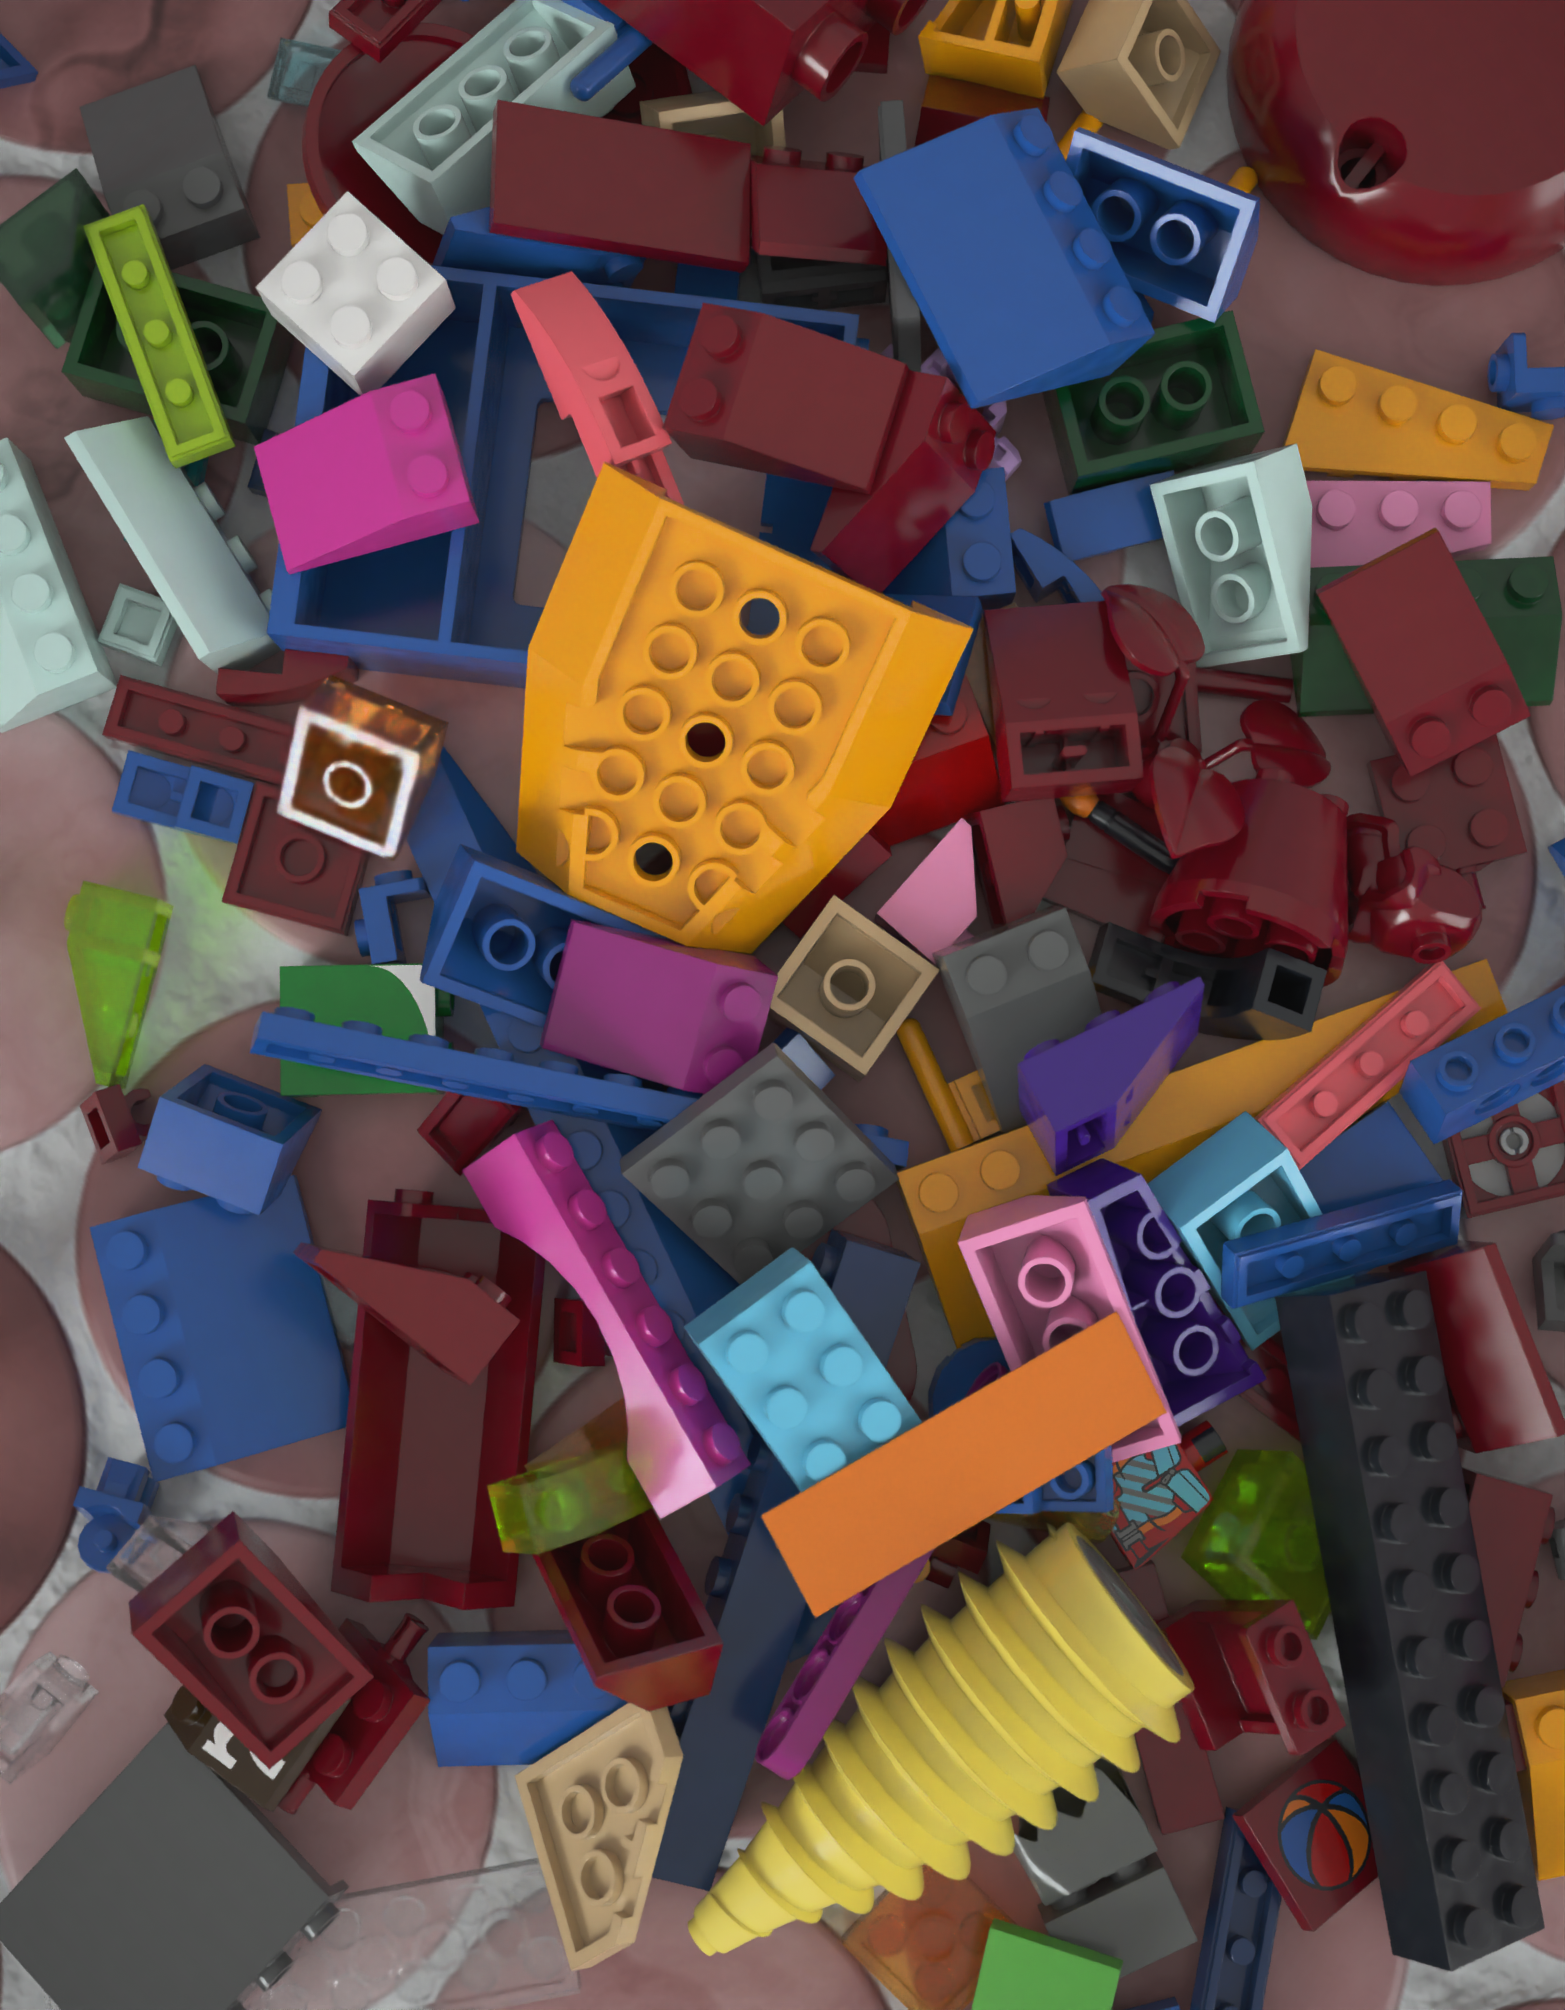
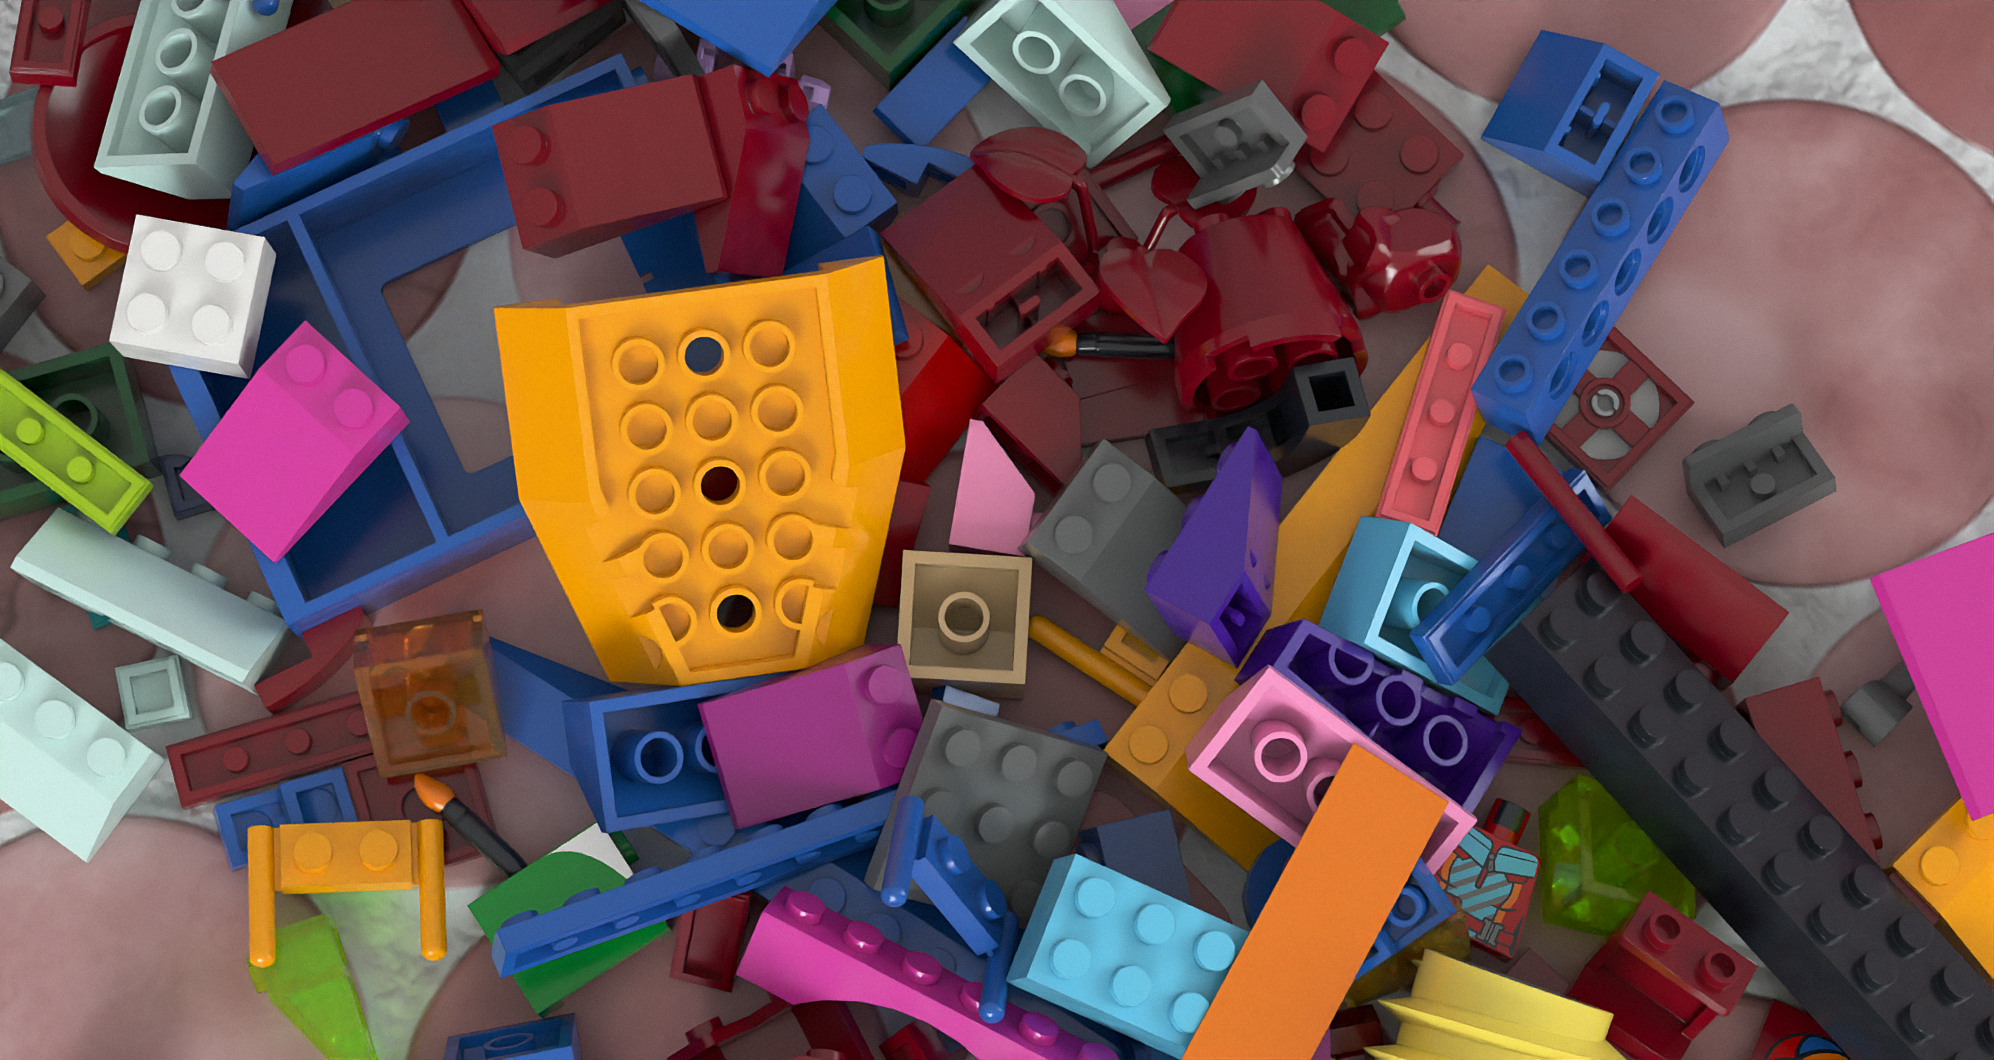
camera: 30 degrees left, 5 degrees down
blue bracket [354,870,431,964] -> none
coral slope [510,271,684,505] -> none
none -> light orange plate [247,819,447,968]
none -> black piece [414,773,528,878]
none -> blue plate [881,795,1020,1023]
none -> dark grey bracket [1163,79,1308,210]
none -> dark red bar [1505,431,1644,593]

